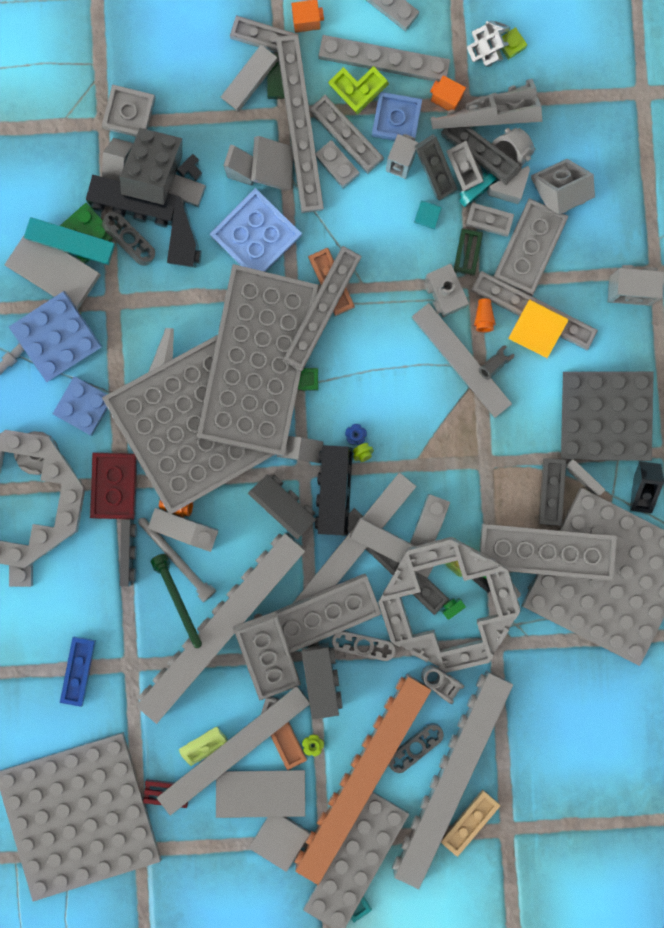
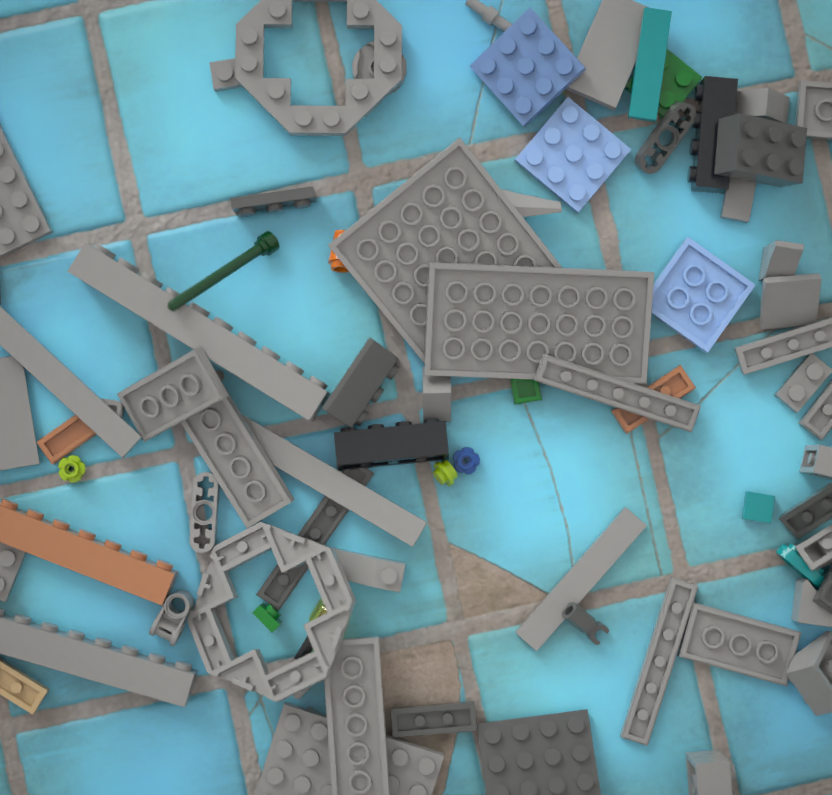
camera: 80 degrees right, 0 degrees up
medium blue plate [53,376,108,436] -> none
blue plate [60,636,96,707] -> none
dark red tile [90,452,137,520] -> none
light grey piece [138,518,216,603] -> none
light grey slope [148,508,218,552] -> none
black slope [167,196,202,268] -> none
black tile [177,154,202,181] -> none
yellowish green plate [179,727,228,766] -> none
dark grey brick [302,642,343,720] -> none
light grey tile [349,517,434,578] -> none
dark grey beam [389,723,444,773] -> none
light grey brick [424,264,469,318] -> none
dark green tile [454,228,483,276] -> none
light grey plate [466,203,514,237] -> none
orange cone [474,298,496,333] -> none
yellow tile [508,299,569,358] -> none
light grey tile [566,459,605,495] -> none
none -> light blue plate [514,97,631,214]

